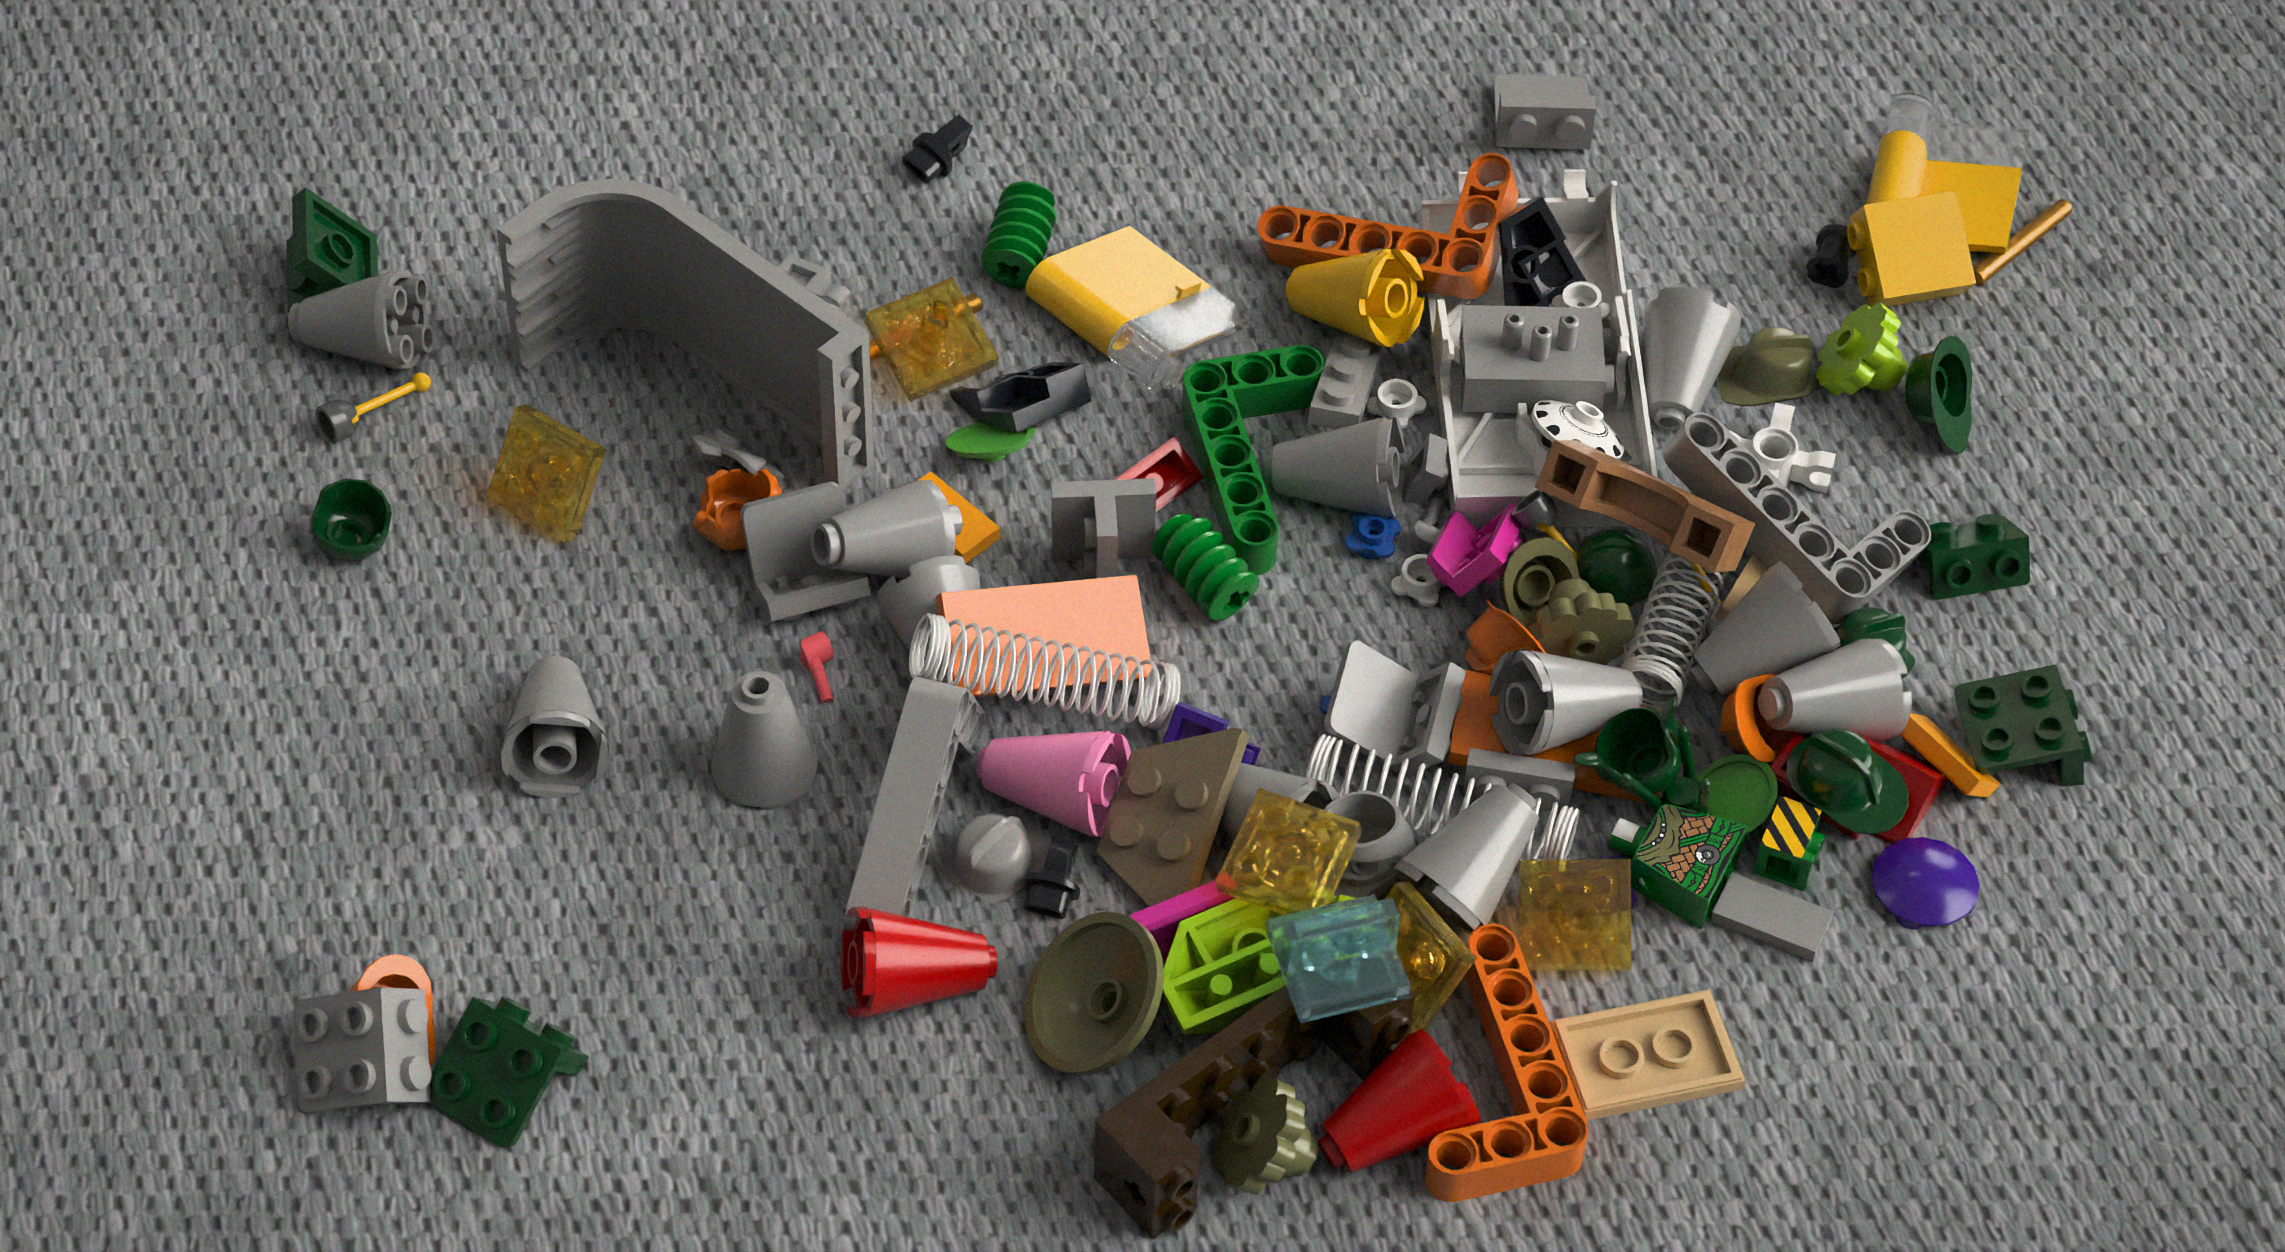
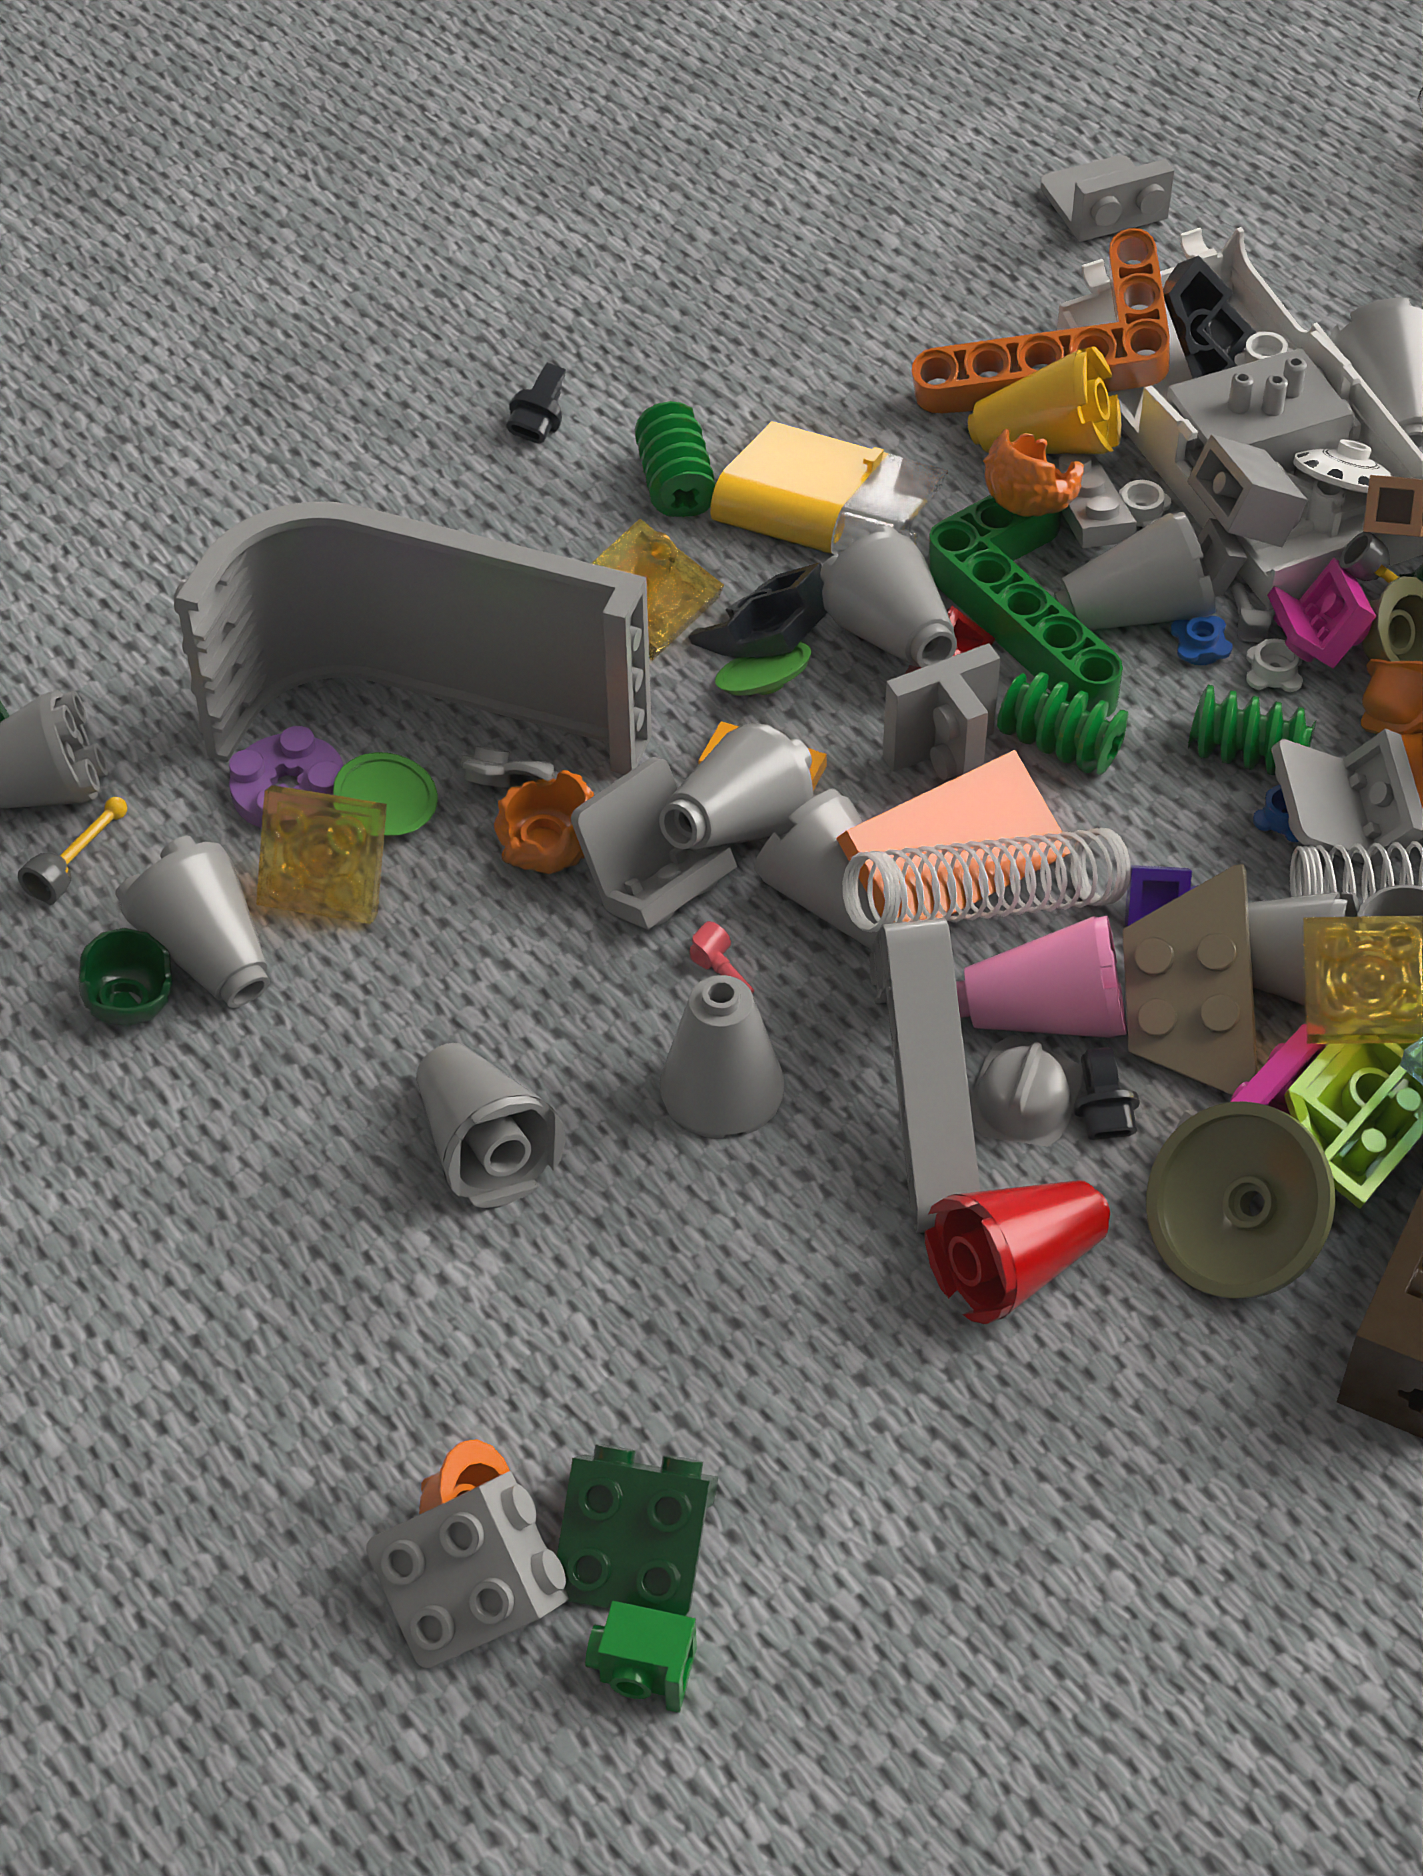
camera: 20 degrees left, 0 degrees up
none -> light grey cone [115,836,270,1008]
none -> medium lavender plate [229,726,344,831]
none -> bright green piece [333,752,438,836]
none -> green brick [585,1601,697,1713]
none -> light grey cone [820,525,957,668]
none -> orange hair [983,429,1084,517]
none -> light grey brick [1187,434,1308,548]
none -> green piece [1188,684,1316,775]

